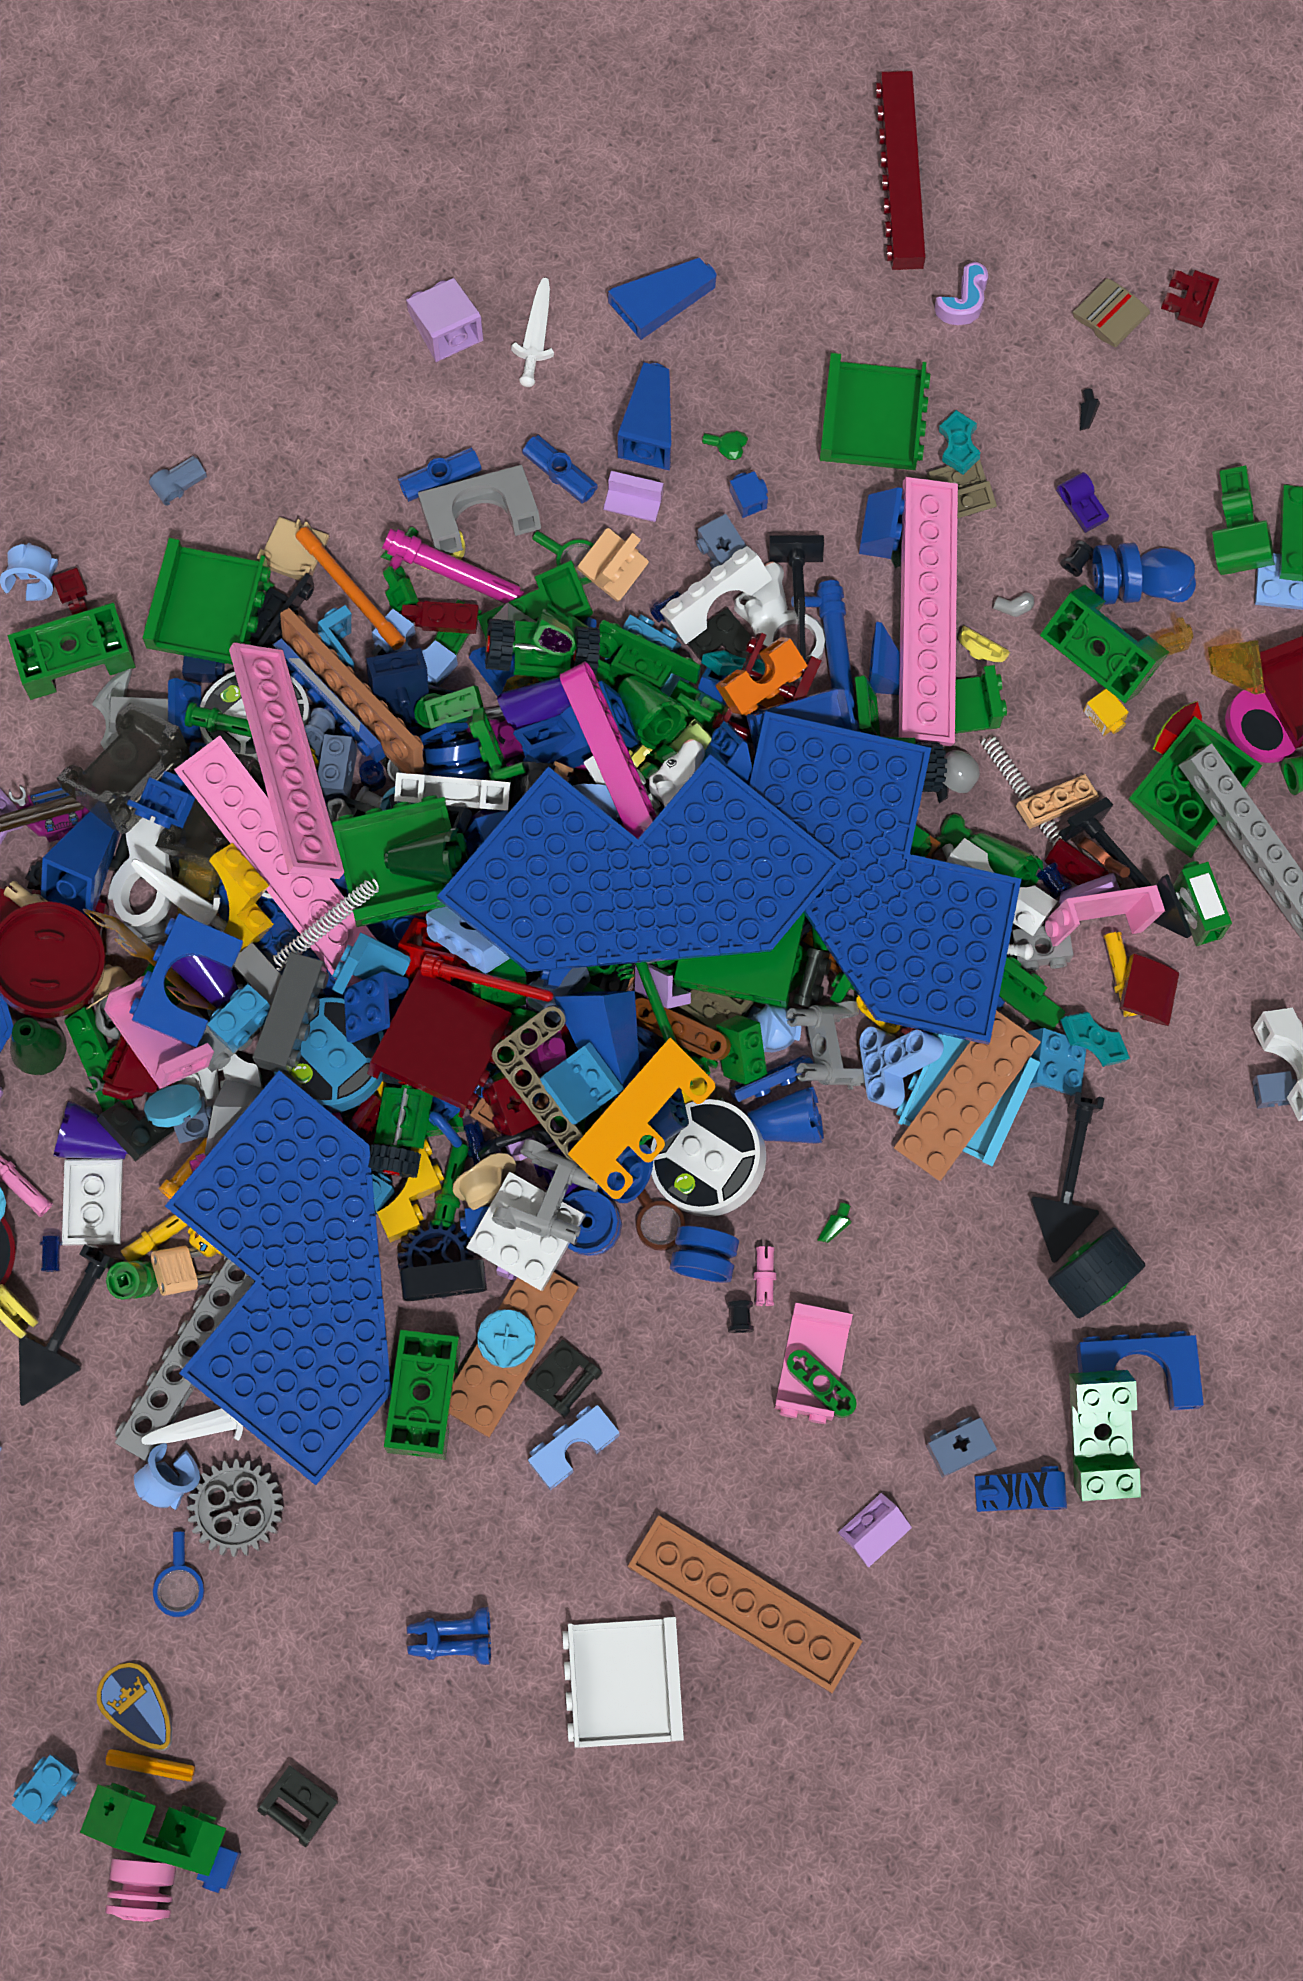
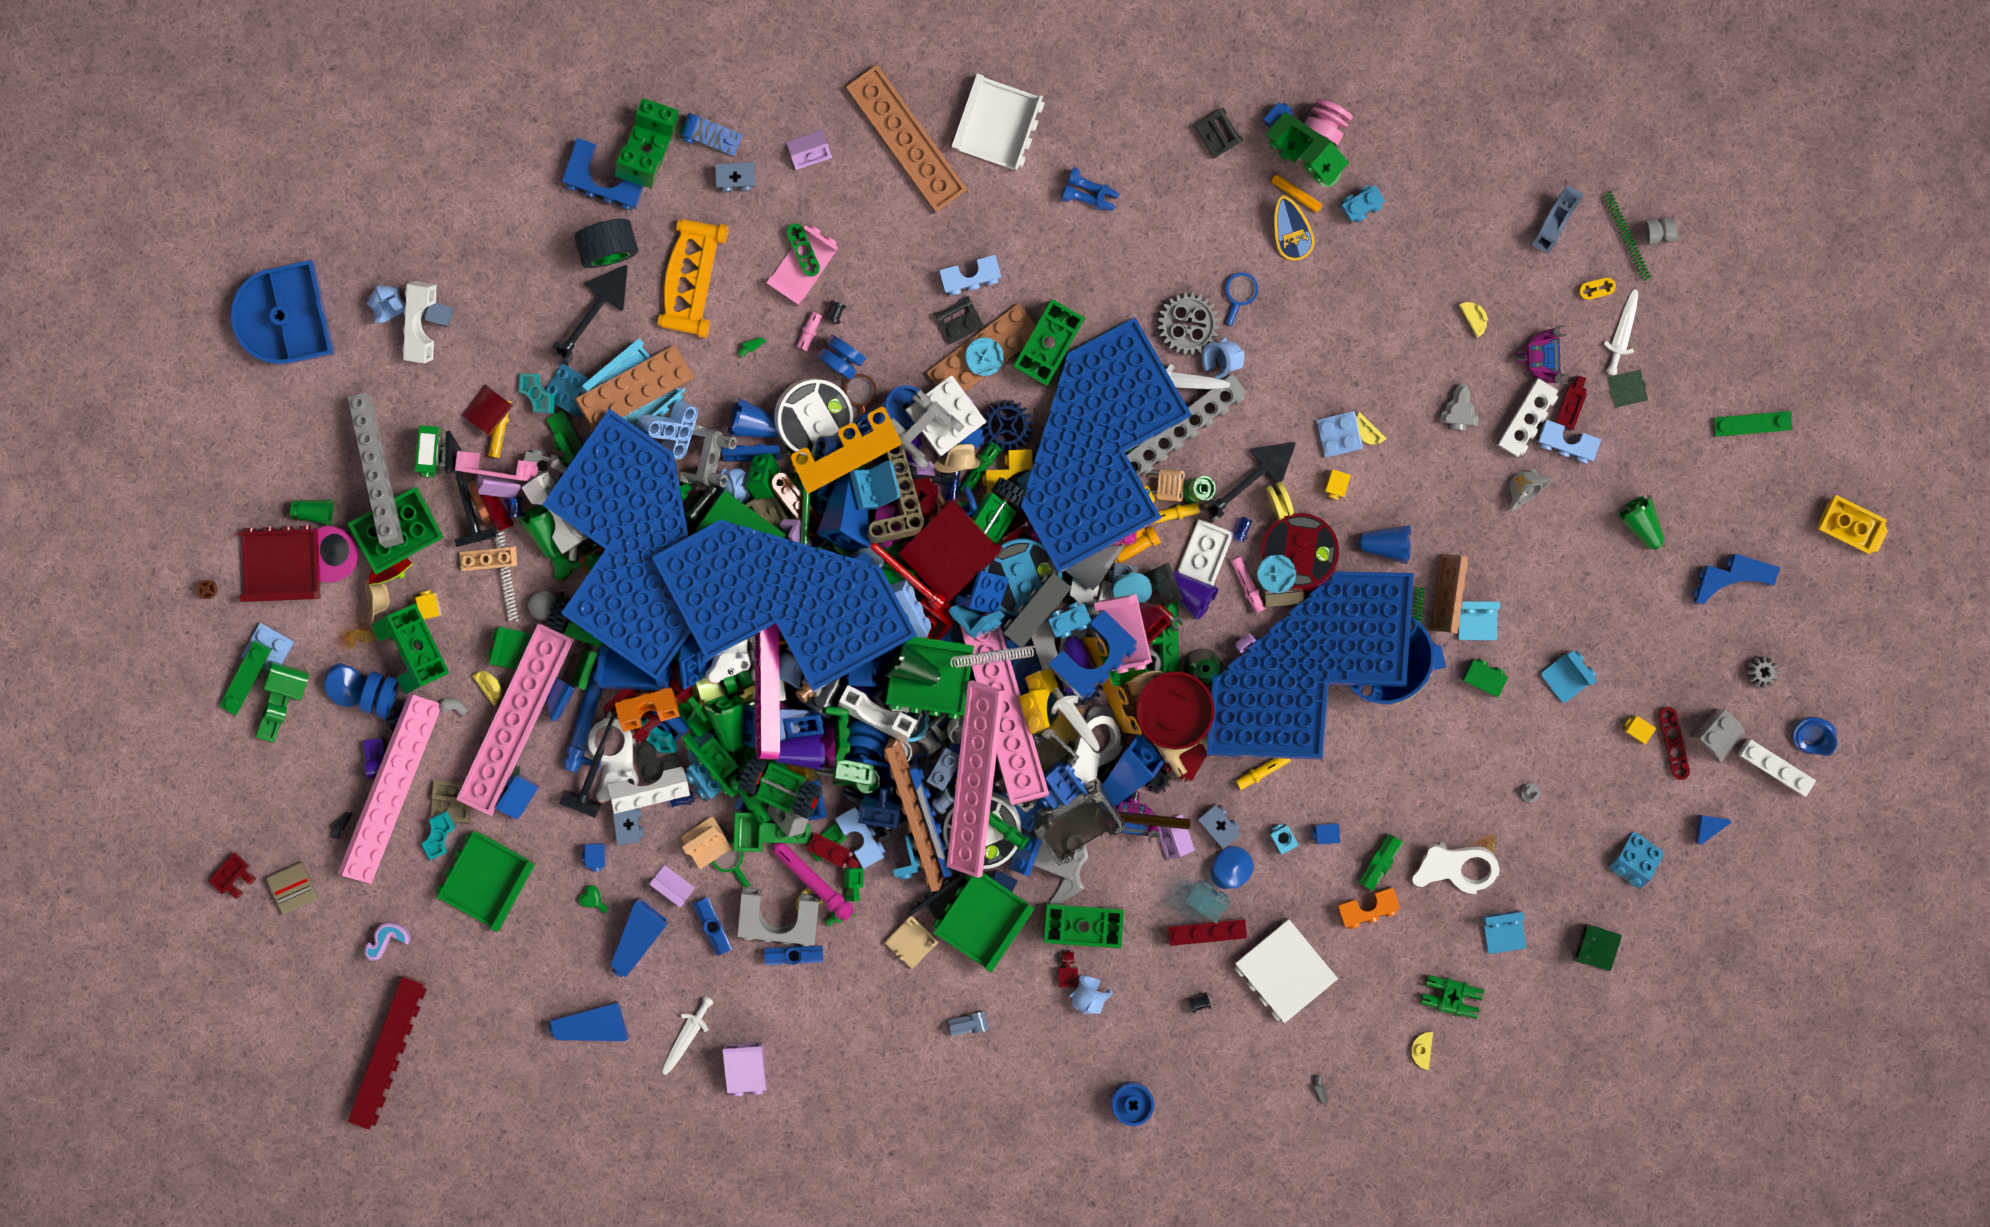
camera: 155 degrees left, 15 degrees up
orange piece [295,527,406,650] -> none
black beam [400,1260,487,1301] -> none
rock [530,614,577,656] -> none
clear yellow wing [1208,640,1265,694] -> none
none -> bright pink plate [338,693,440,884]
none -> tan piece [365,580,390,626]
none -> light orange piece [658,219,729,339]

